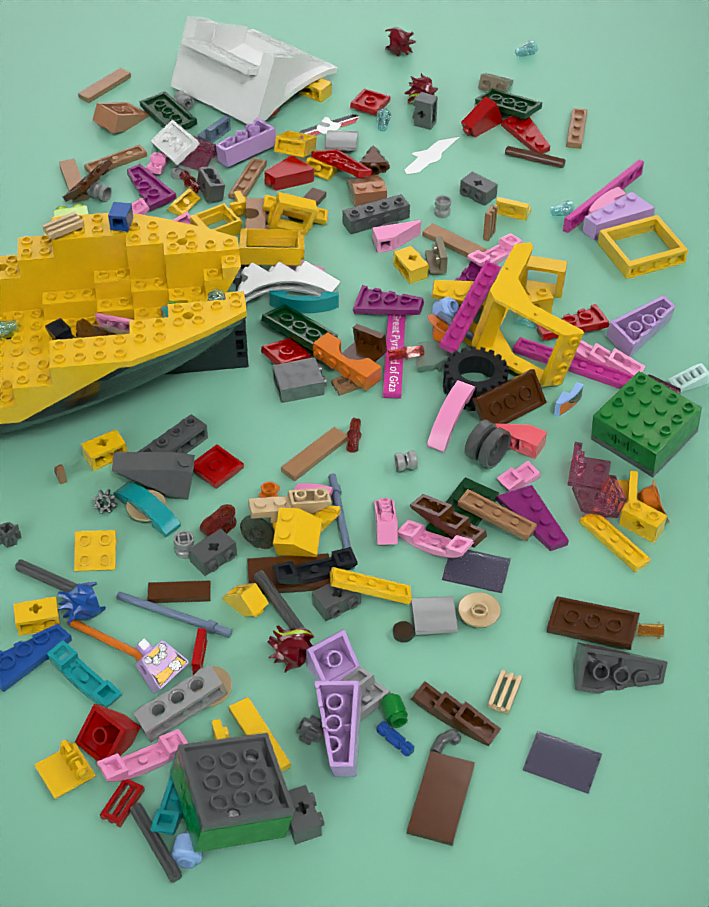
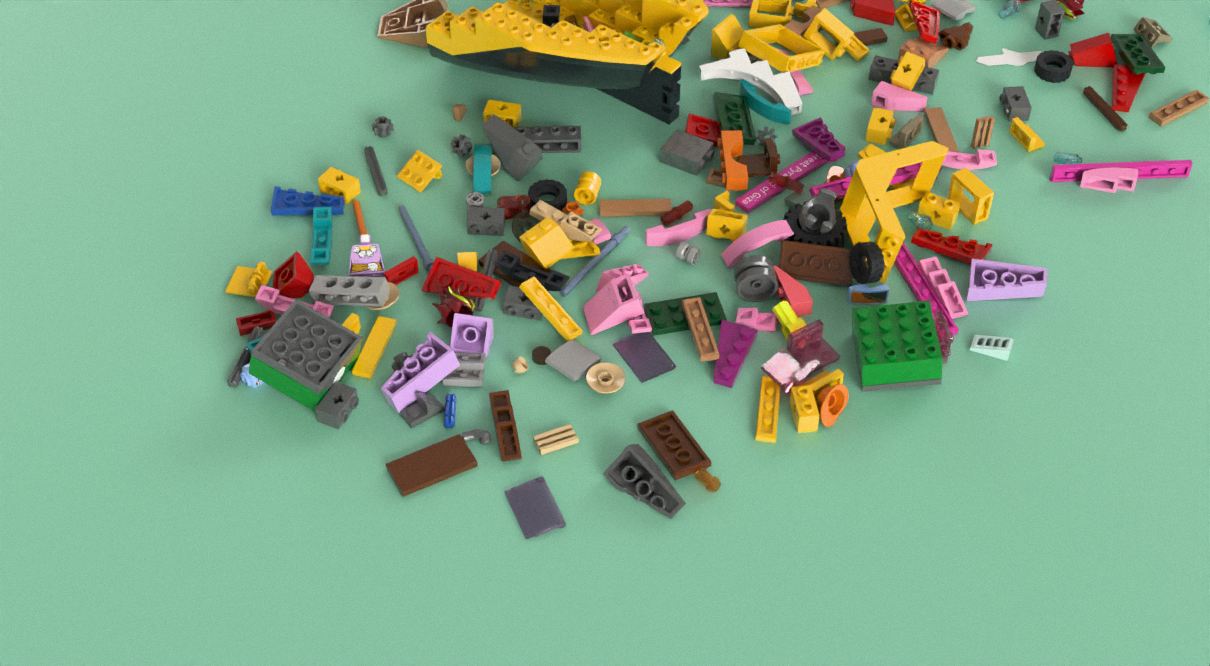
camera: 45 degrees right, 0 degrees up
blue hair [57,582,106,625] -> none
reddish brown tile [147,580,211,603] -> none
red plate [193,444,244,489] -> none
green brick [380,693,408,728] -> none
reddish brown slope [410,494,487,548] -> none
light grey wheel [434,195,451,218] -> none
lavender wedge [583,192,655,240] -> none
yellow window [598,215,688,279] -> none
none -> dark grey slope [400,392,445,428]
none -> red wing [421,257,501,299]
none -> tan hinge [511,356,529,374]
none -> black tyre [528,179,567,211]
none -> yellow wheel [574,171,601,205]
none -> bright pink slope [583,273,644,335]
none -> bright pink slope [645,208,711,246]
none -> yellow brick [706,209,748,242]
none -> yellow bracket [714,191,735,212]
none -> dark grey gear [755,126,778,146]
none -> neon yellow piece [772,301,807,340]
none -> dark grey hair [799,188,838,235]
none -> black tyre [849,241,885,284]
none -> yellow brick [890,52,925,91]
none -> black tyre [1034,50,1073,83]

